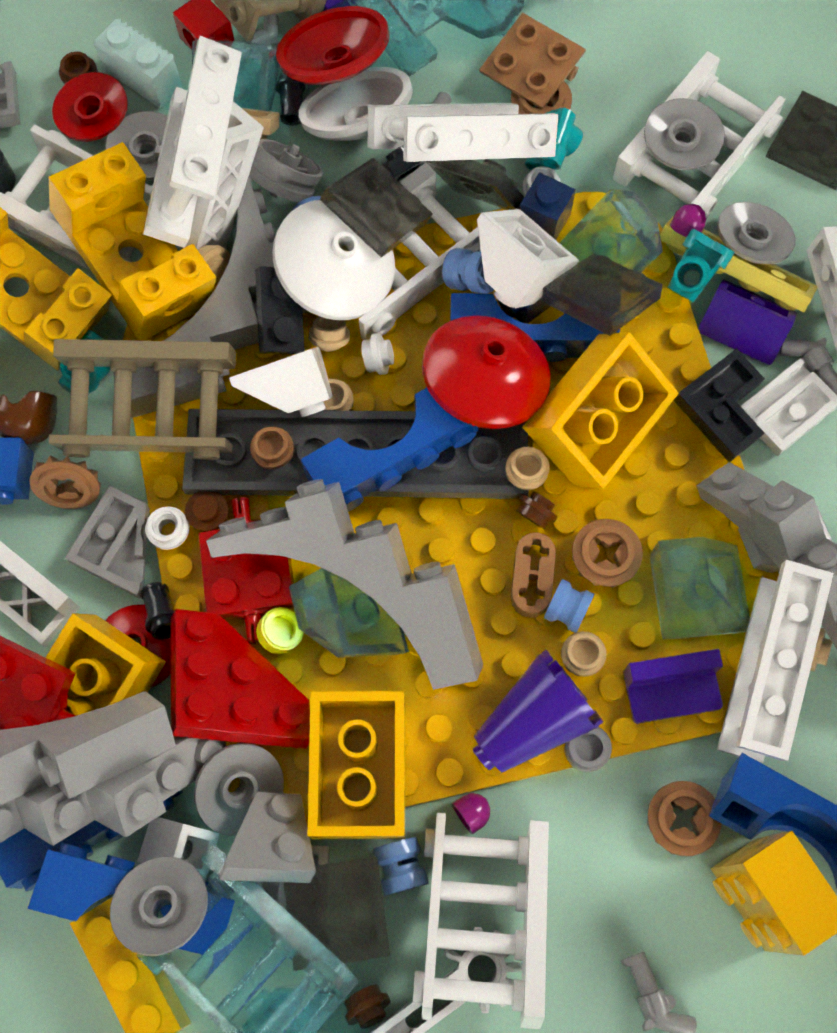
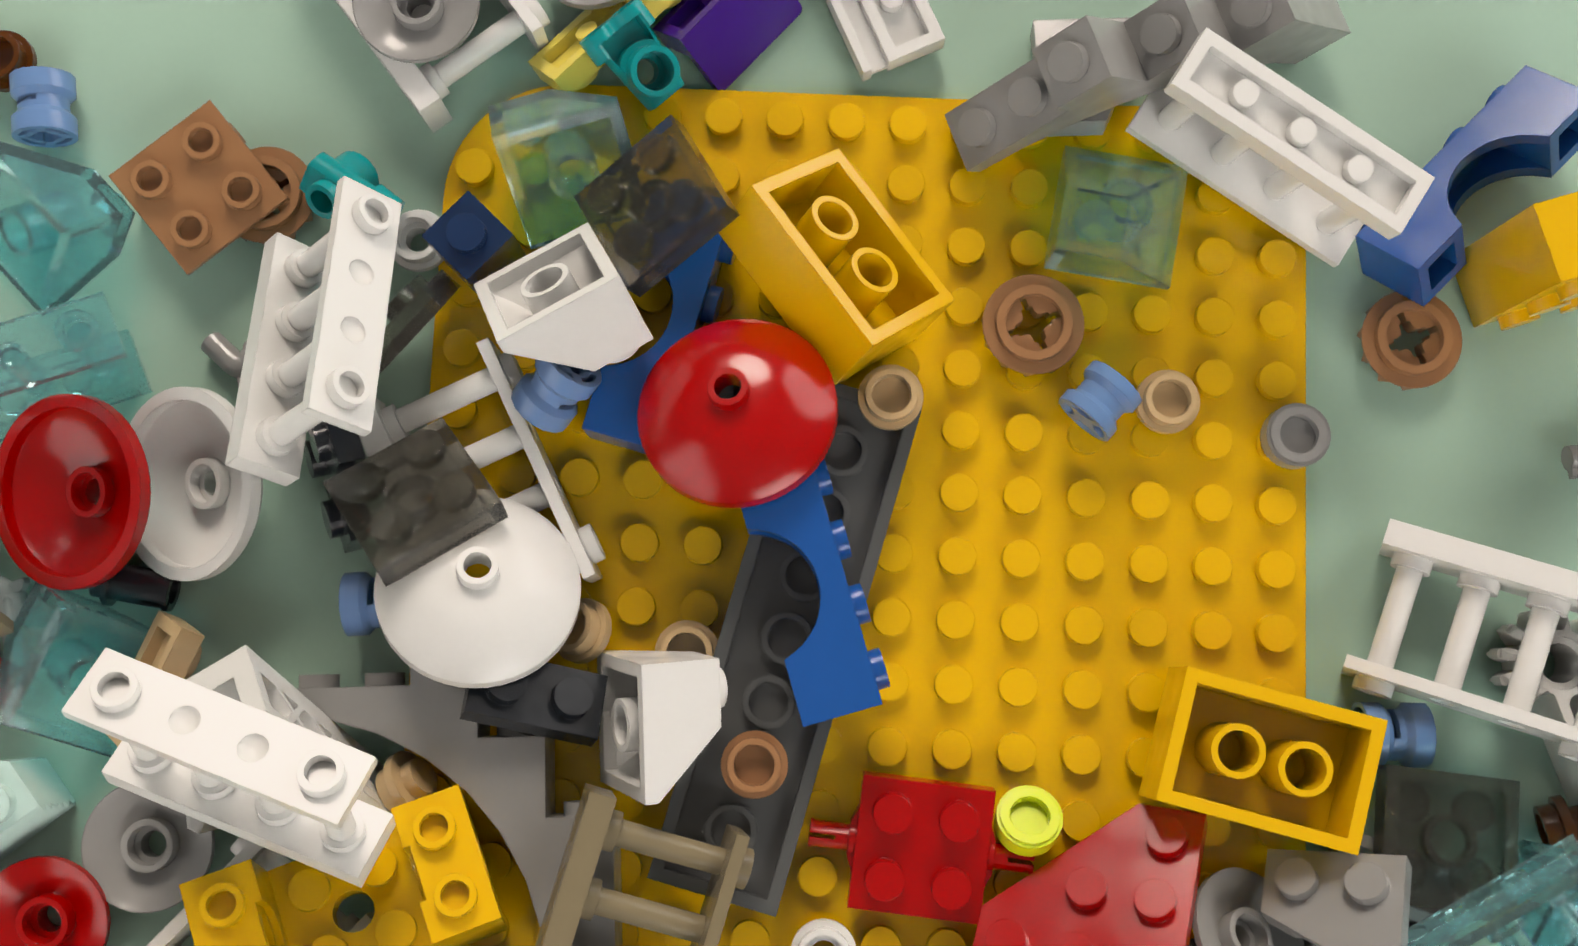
camera: 75 degrees left, 10 degrees up
reddish brown plate [185,492,229,532] -> none
light grey arch [206,479,483,690] -> none
light grey wheel [249,139,323,202] -> none
clear light blue slope [289,568,409,658] -> none
white plate [362,333,394,375] -> none
magenta hinge [451,793,490,835] -> none
dark purple cone [473,650,604,773] -> none
medium nougat beam [511,532,556,618] -> none
reddish brown plate [516,491,558,529] -> none
dark purple panel [623,649,723,724] -> none
magenta hinge [670,204,707,237] -> none
black plate [673,348,765,462] -> none

